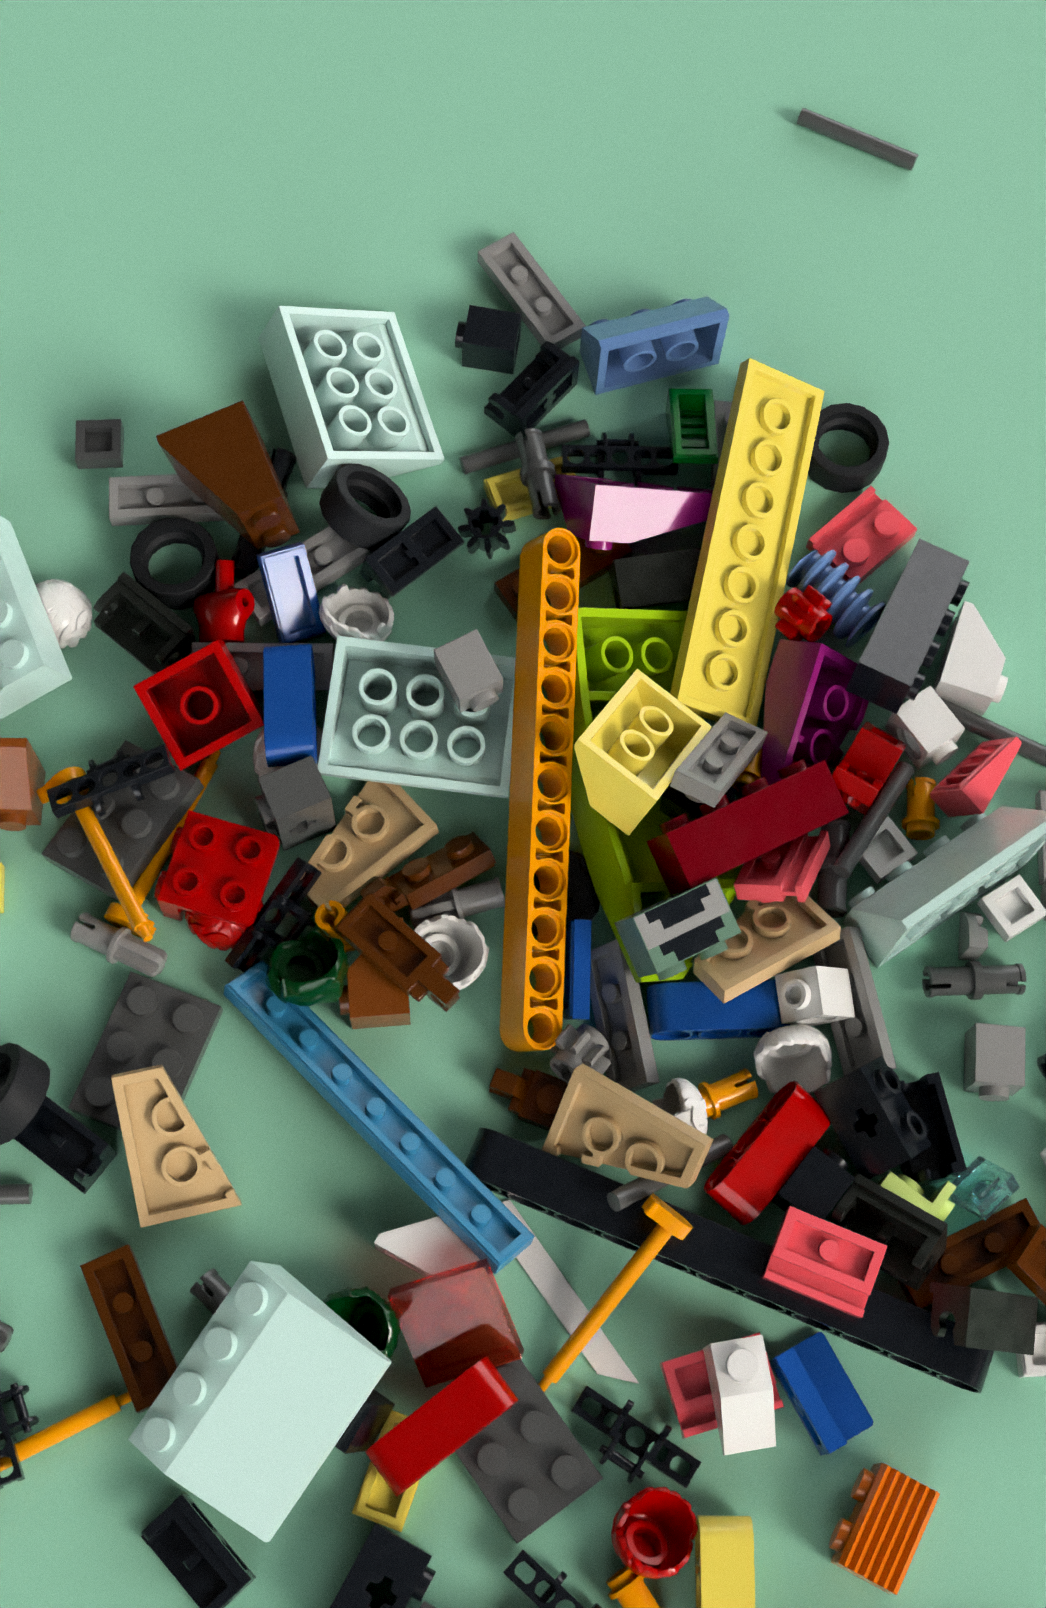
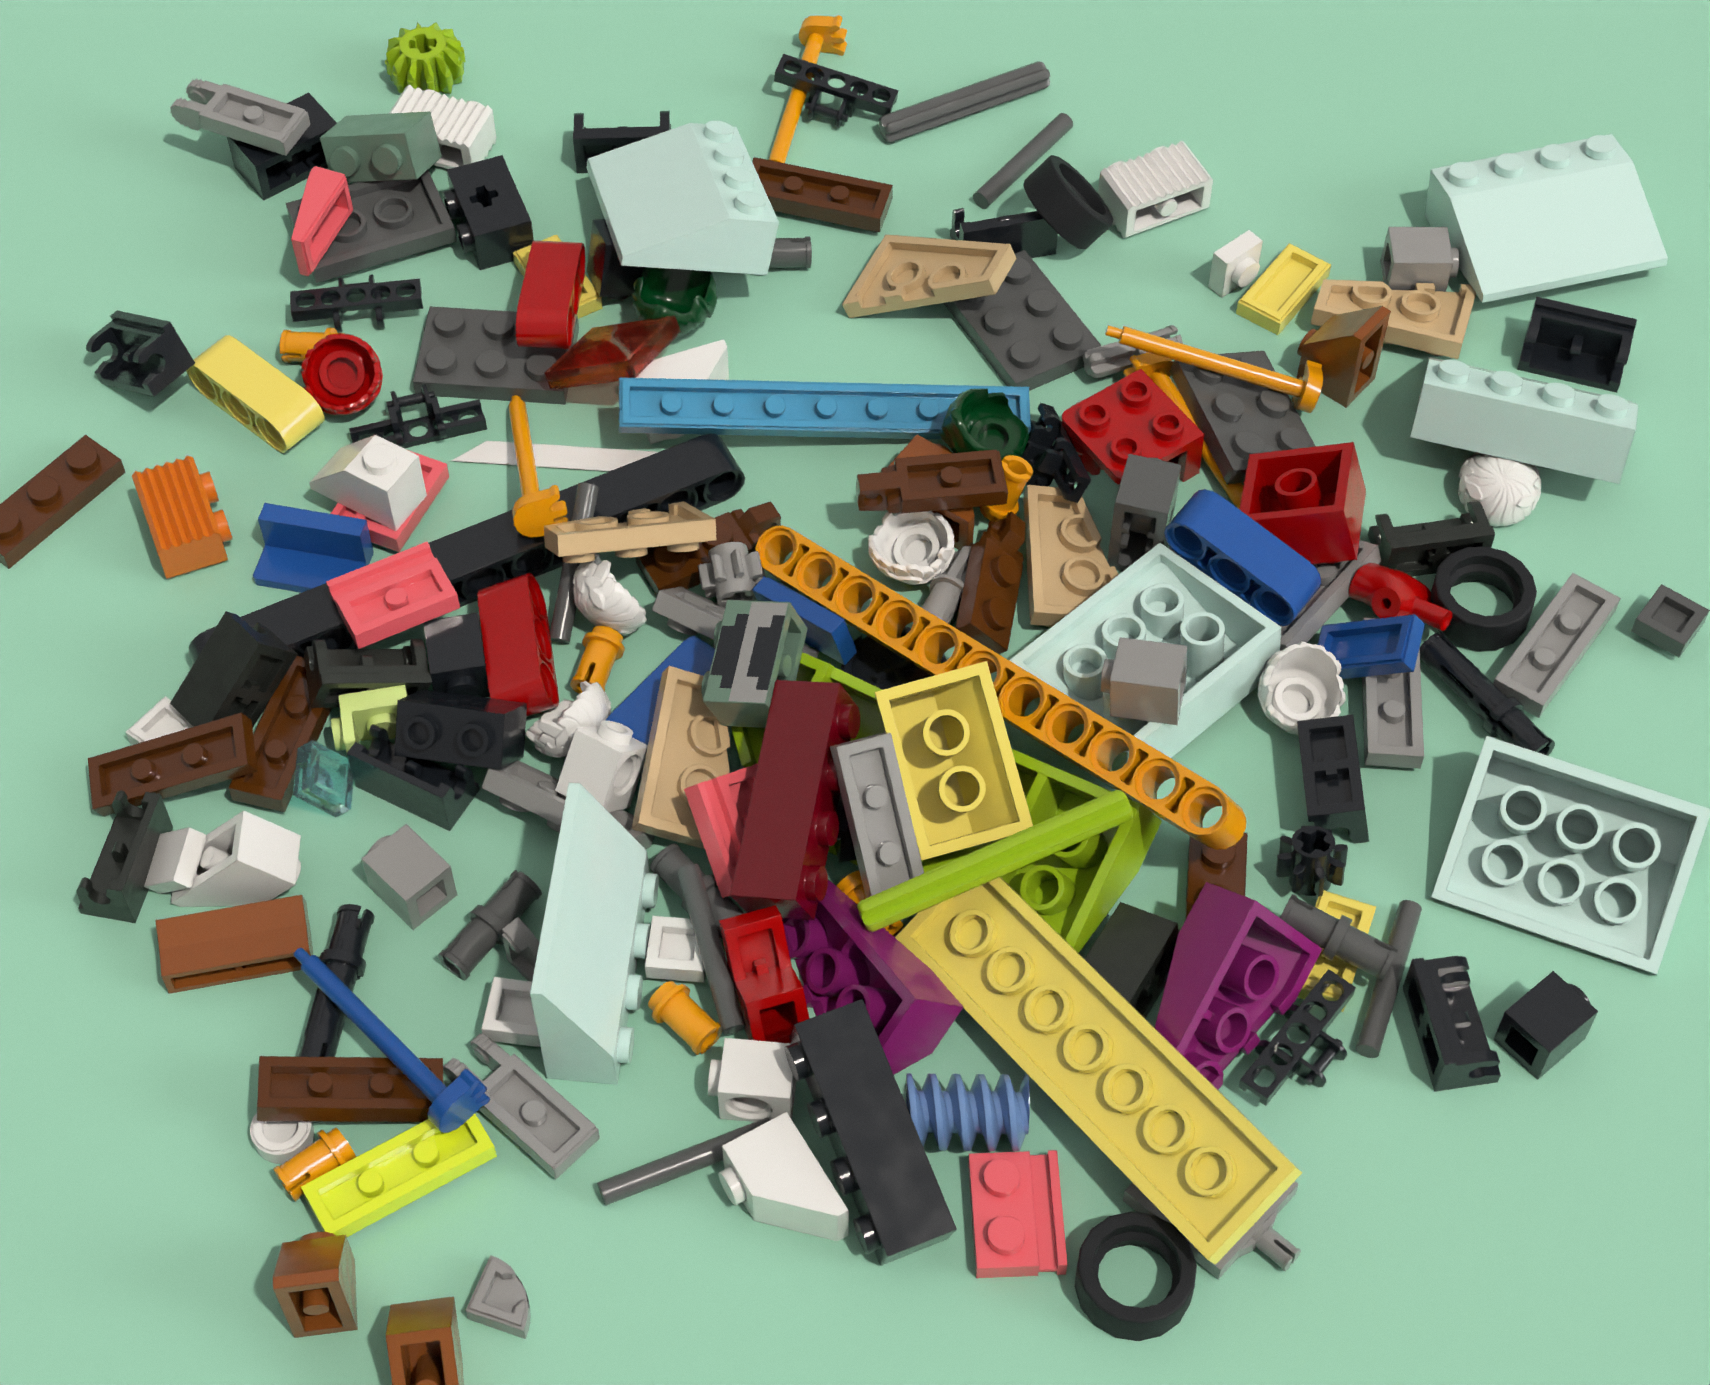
camera: 135 degrees right, 15 degrees down
black piece [47,744,175,818] -> none
reddish brown slope [156,400,300,549] -> none
black tyre [319,464,411,551] -> none
light grey plate [477,232,586,349] -> none
medium blue slope [580,296,729,395] -> none
green slope [666,388,719,464] -> none
red gear [774,585,832,642] -> none
coral slope [930,736,1022,817] -> none
none -> lime axle [857,790,1133,932]

